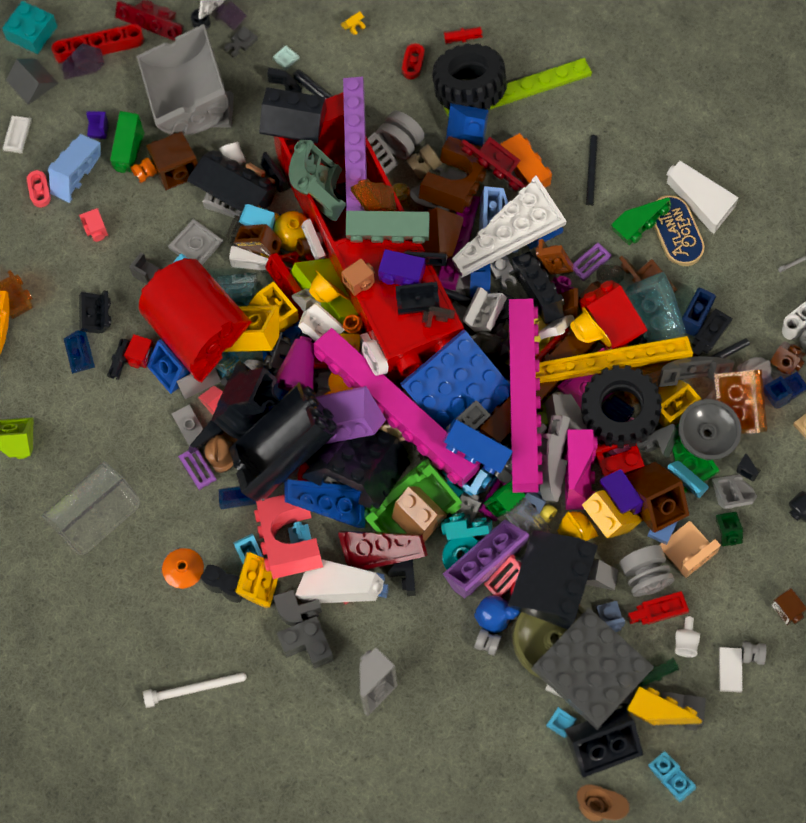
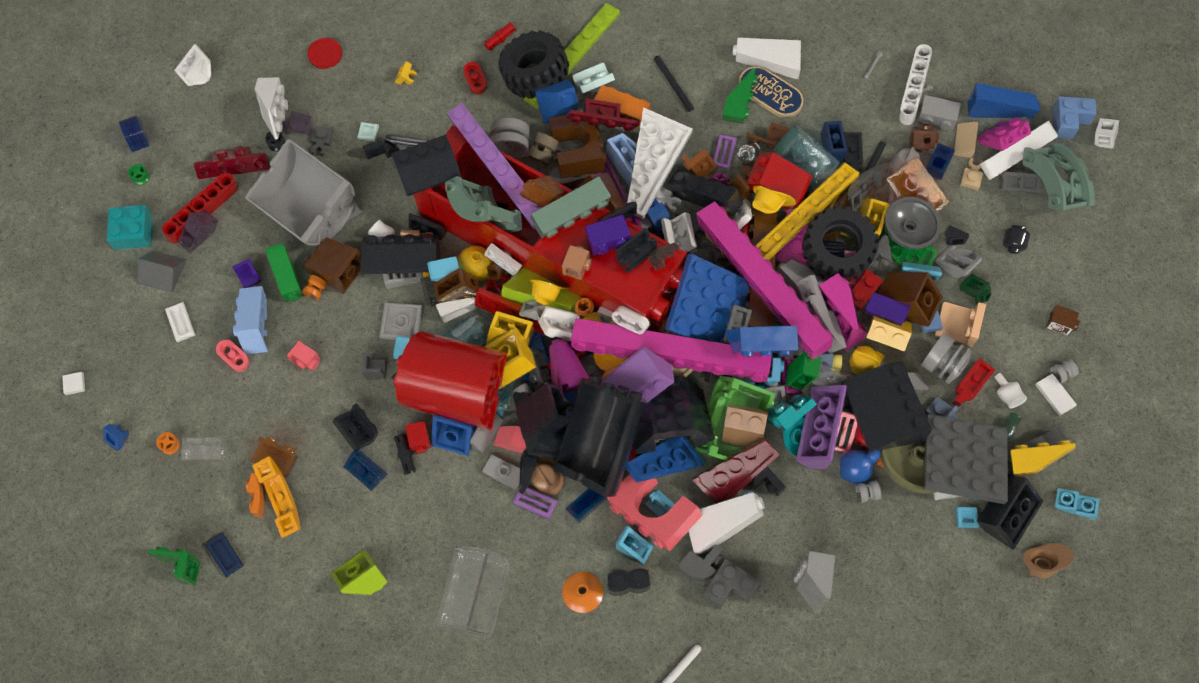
camera: 35 degrees left, 0 degrees up
yellow slope [235,552,278,608] -> none
none -> light aqua bracket [572,63,615,93]

